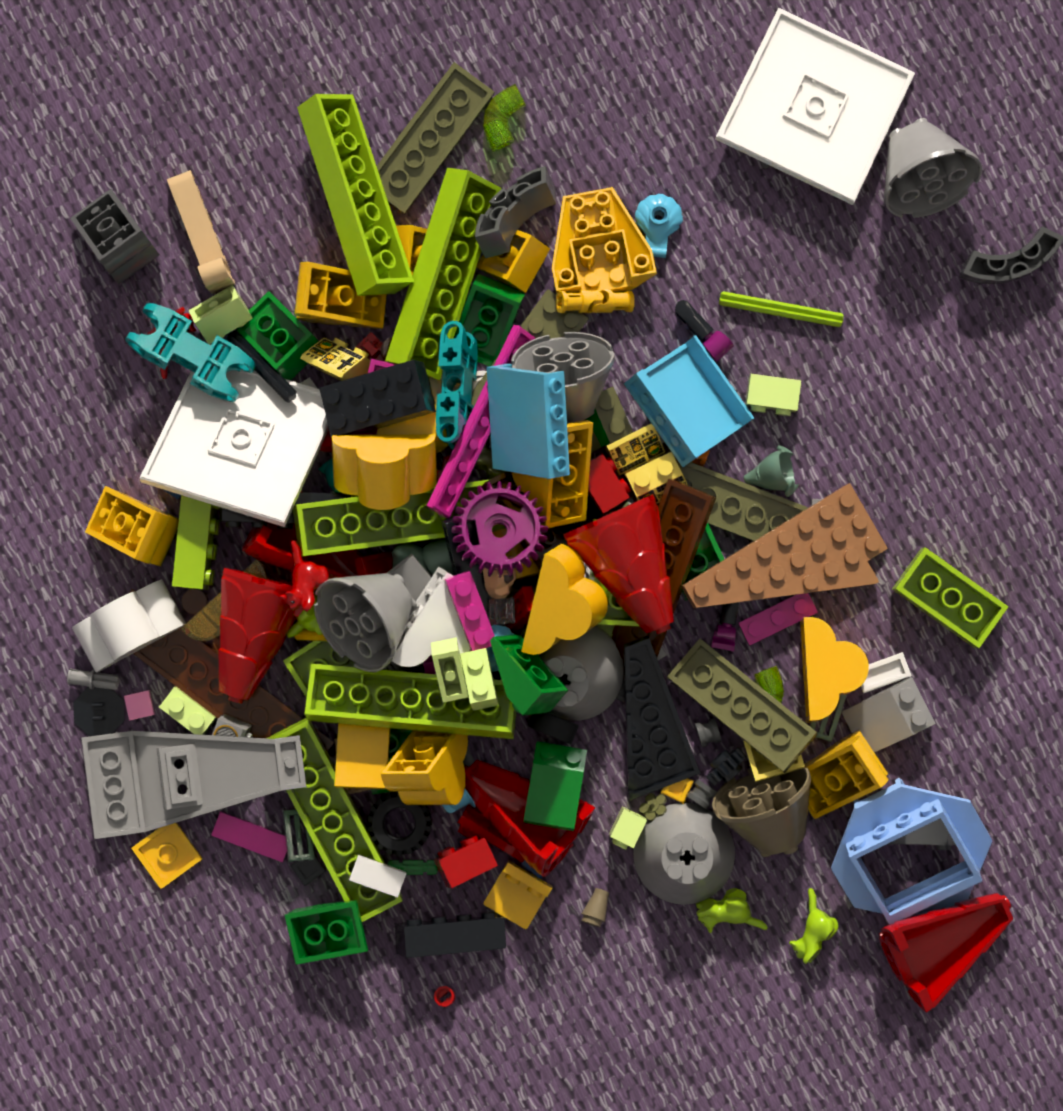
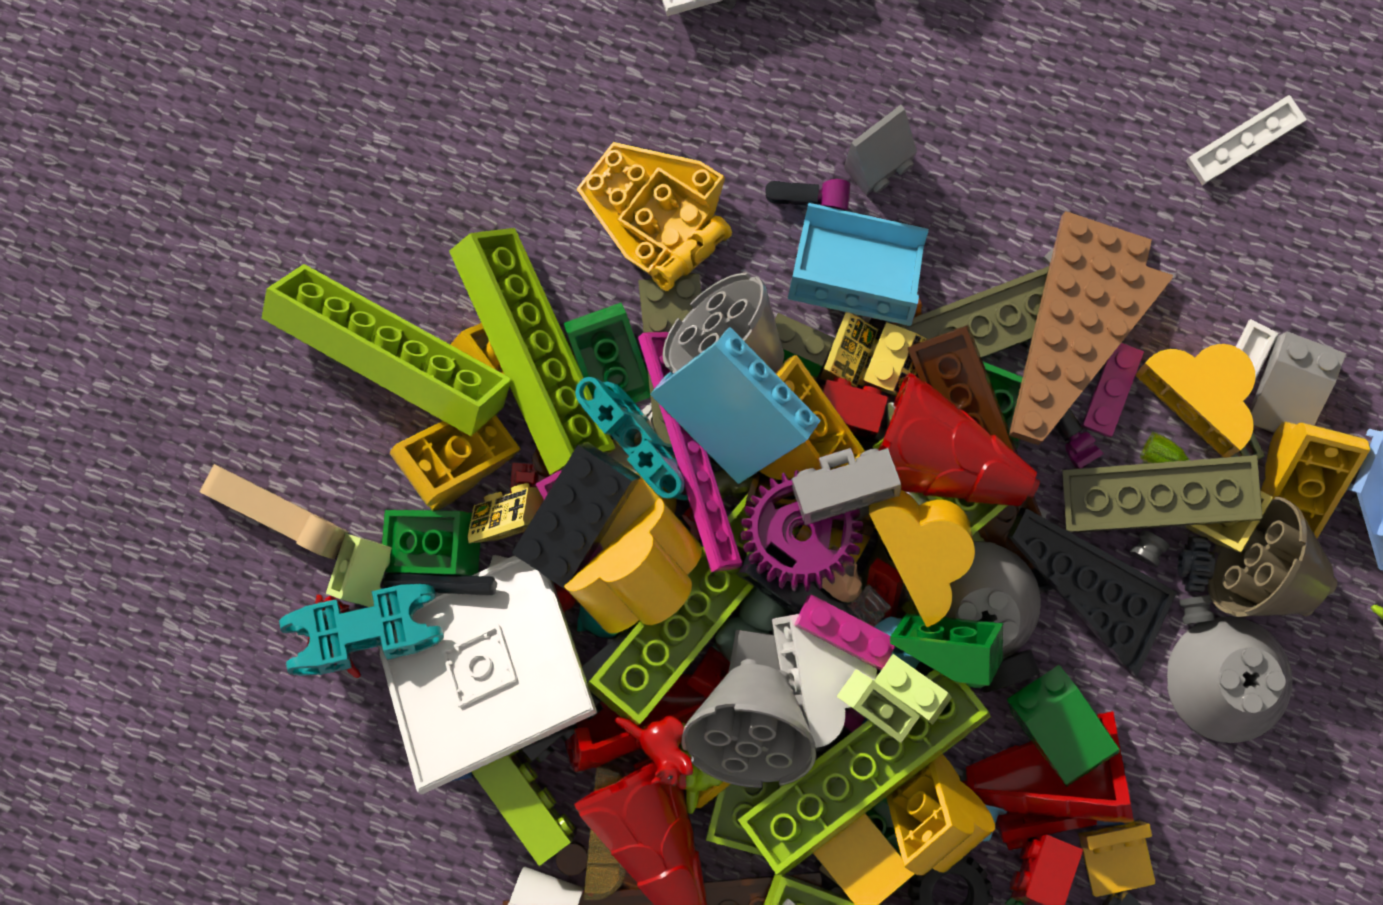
camera: 40 degrees left, 5 degrees down
dark grey brick [70,189,160,285] -> none
yellow brick [85,486,179,567] -> none
olive plate [377,62,495,215] -> none
dark grey brick [475,166,556,259] -> none
yellow slope [476,230,550,293] -> none
clear neon green cylinder [483,84,526,152] -> none
dark tan cone [581,888,610,928] -> none
yellowish green brick [609,806,647,850] -> none
medium azure animal [635,194,683,258] -> none
olive plant [639,793,667,821] -> none
yellow tile [660,778,694,804] -> none
lime animal [696,888,768,933] -> none
lime axle [719,291,844,327] -> none
sand green hat [744,445,799,497] -> none
yellowish green brick [745,374,801,416] -> none
lime brick [892,547,1008,648] -> none
none -> light grey piece [792,448,901,525]
none -> light grey slope [844,105,917,195]
none -> white plate [1186,95,1307,186]

